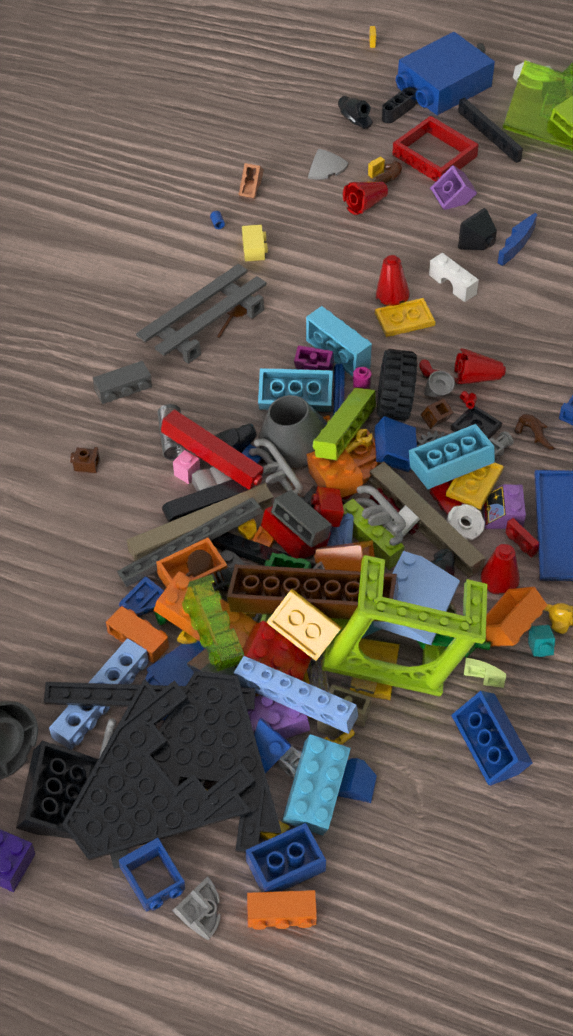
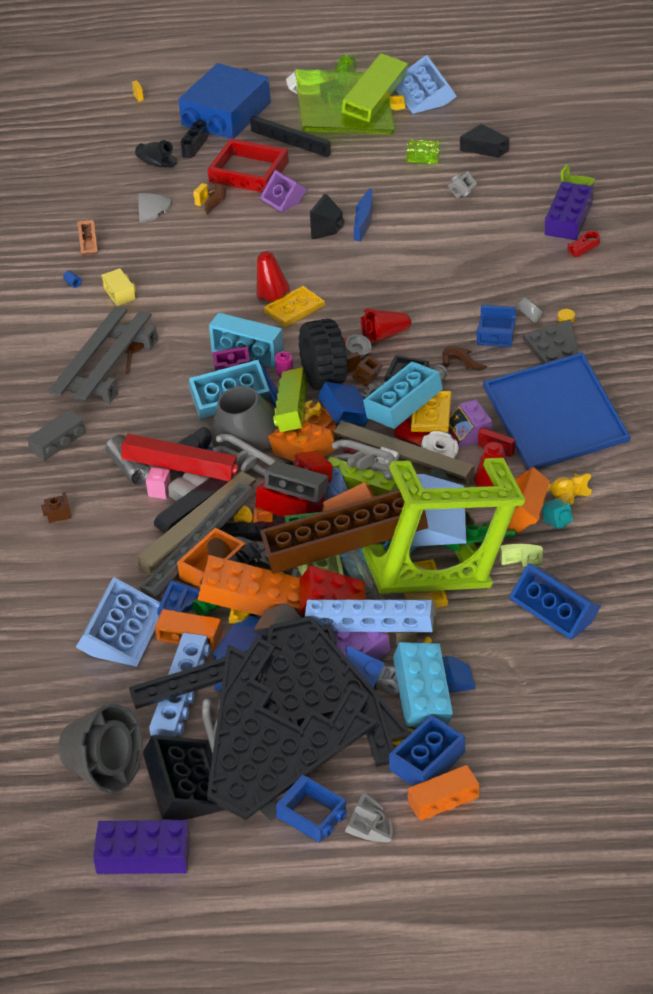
camera: 20 degrees left, 10 degrees down
clear neon green wedge [182,575,244,671] -> none
tile [267,589,342,661] -> none
red cone [343,182,388,215] -> none
white arch [429,253,479,302] -> none
red arm [459,391,477,409] -> none
none -> light blue slope [76,577,160,667]
none -> reddish brown tile [346,352,360,374]

